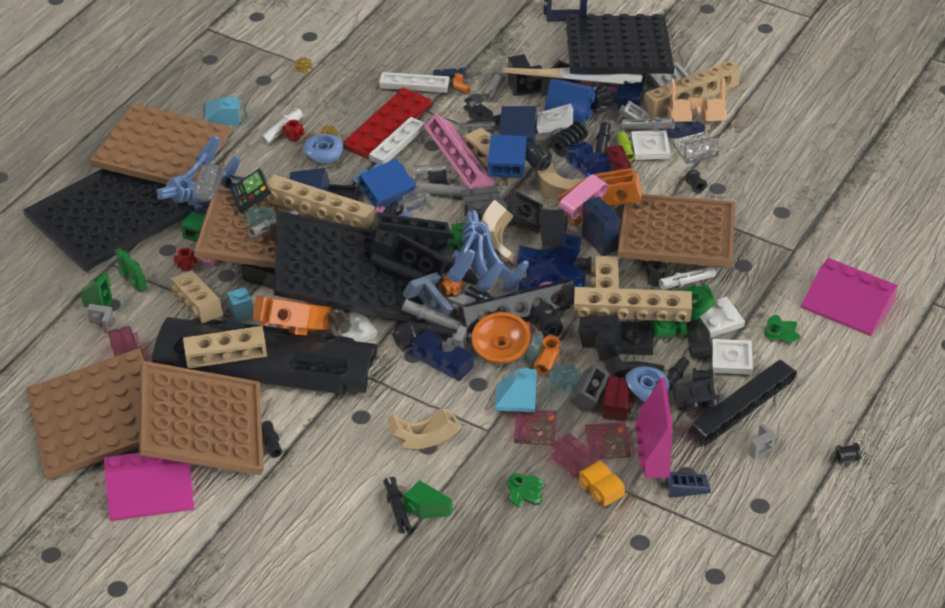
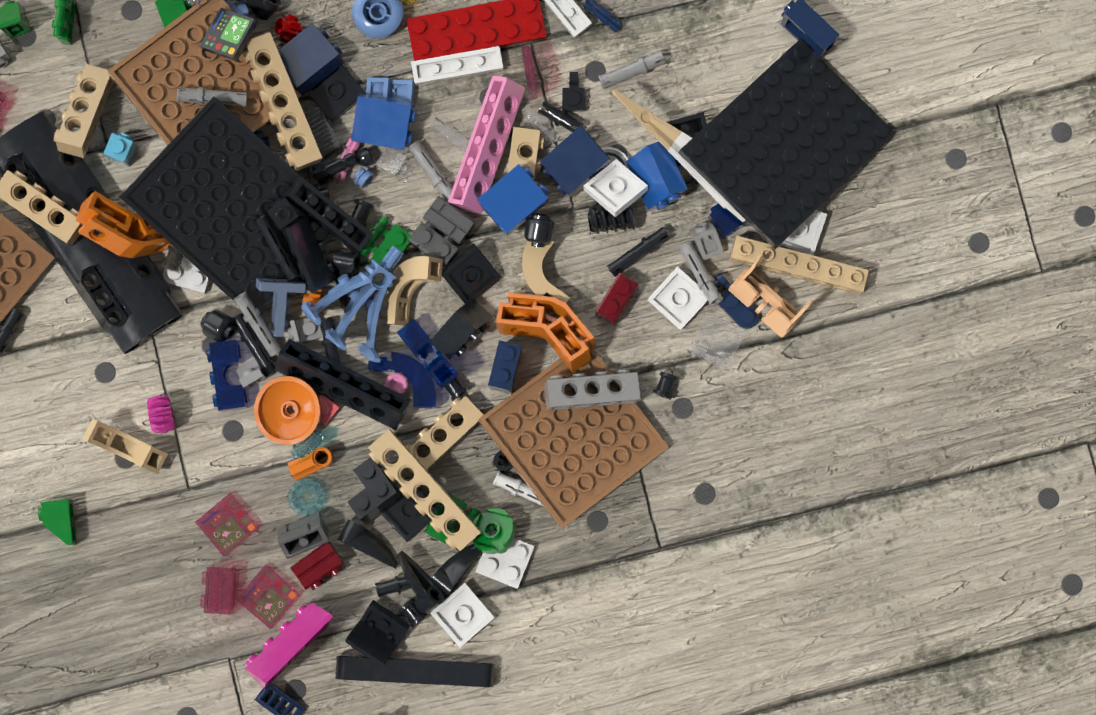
camera: 45 degrees right, 40 degrees up
red gear [173,248,198,271] -> none
clear light blue gear [246,205,276,225] -> none
black pin [383,477,412,534] -> none
black bush [428,169,448,185] -> none
orange arm [452,73,471,94] -> none
medium azure slope [495,368,537,412] -> none
green plate [507,473,545,507] -> none
black brick [508,54,543,96] -> none
black wheel [531,303,563,339] -> none
bright pink beam [558,174,609,220] -> none
clear blue arch [565,141,611,177] -> none
light orange brick [579,461,625,507] -> none
black gear [590,83,613,113] -> none
lime pin [616,132,635,161] -> none
medium blue hat [625,366,670,402] -> none
green plate [764,314,800,342] -> none
dark pink slope [801,258,898,336] -> none
none -> dark pink gear [147,395,175,434]
none -> black piece [398,550,444,614]
none -> clear pink tile [521,46,537,100]
none -> light grey brick [544,369,640,411]

